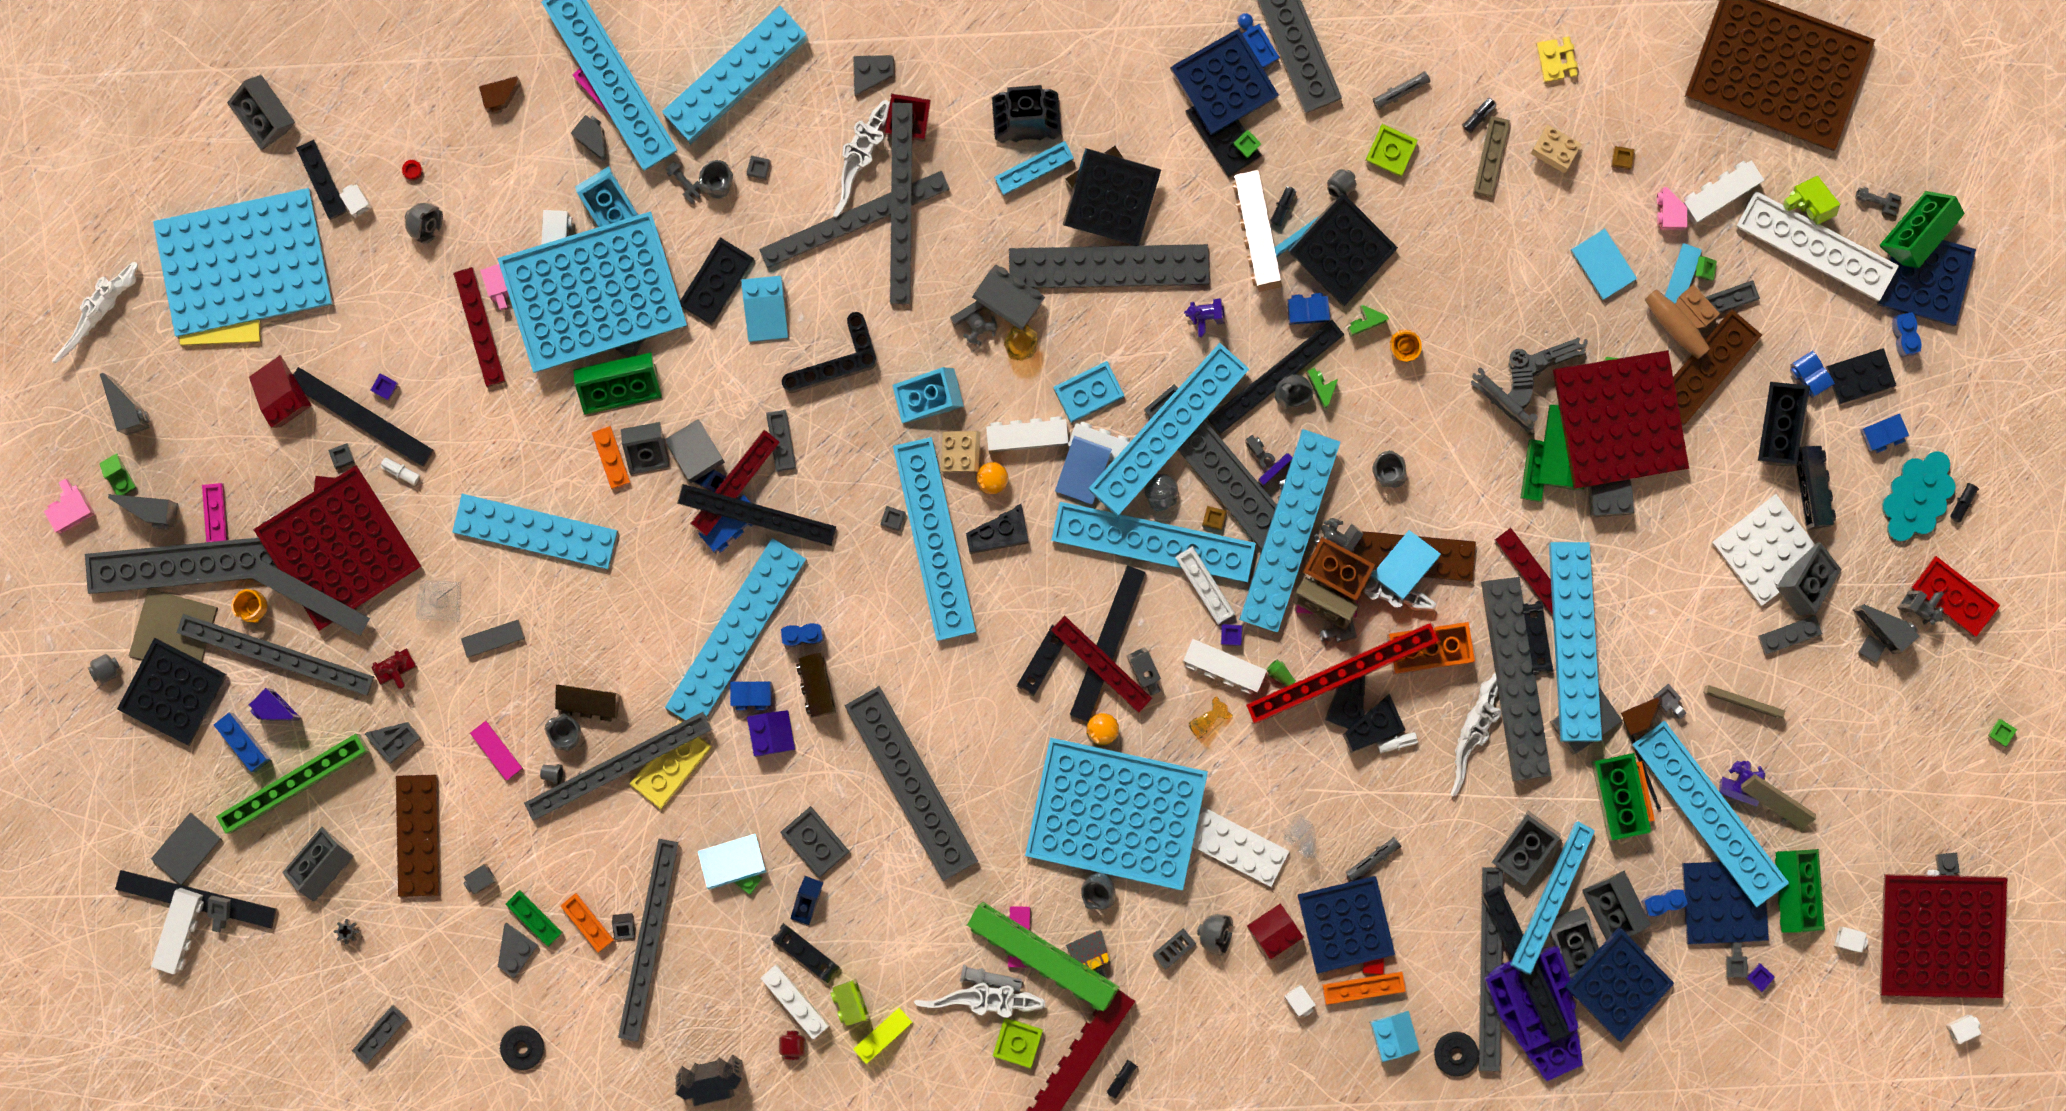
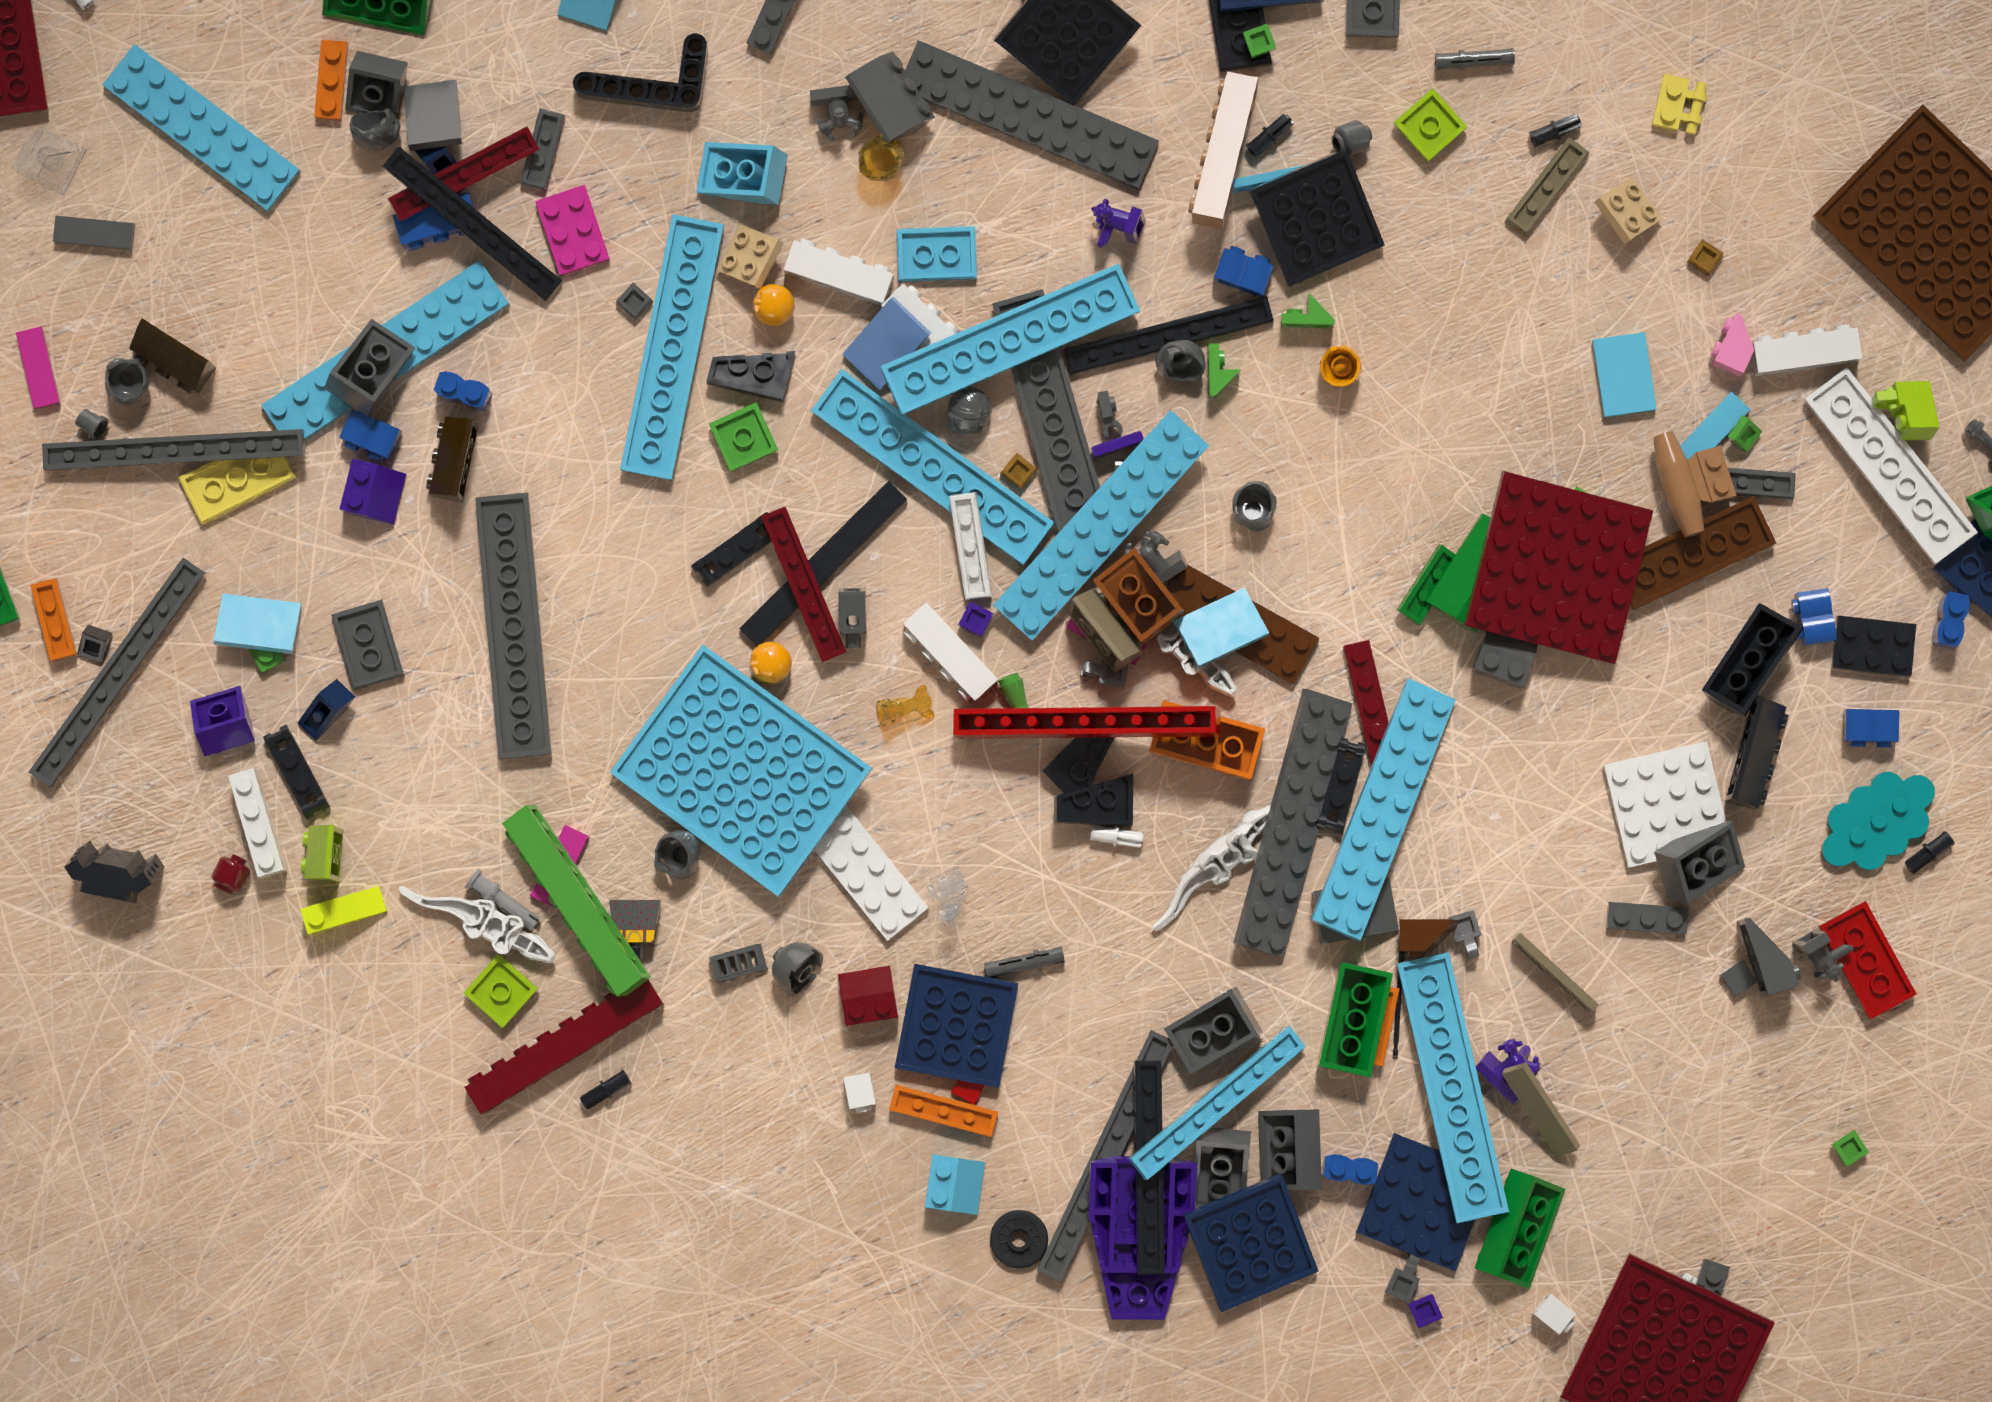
camera: 20 degrees right, 0 degrees up
dark grey piece [1471,337,1588,435] -> none
none -> dark purple slope [190,686,255,757]
none -> dark grey slope [324,319,415,417]
none -> dark grey hair [349,108,401,150]
none -> dark pink plate [535,185,610,276]
none -> bright green plate [709,402,778,472]

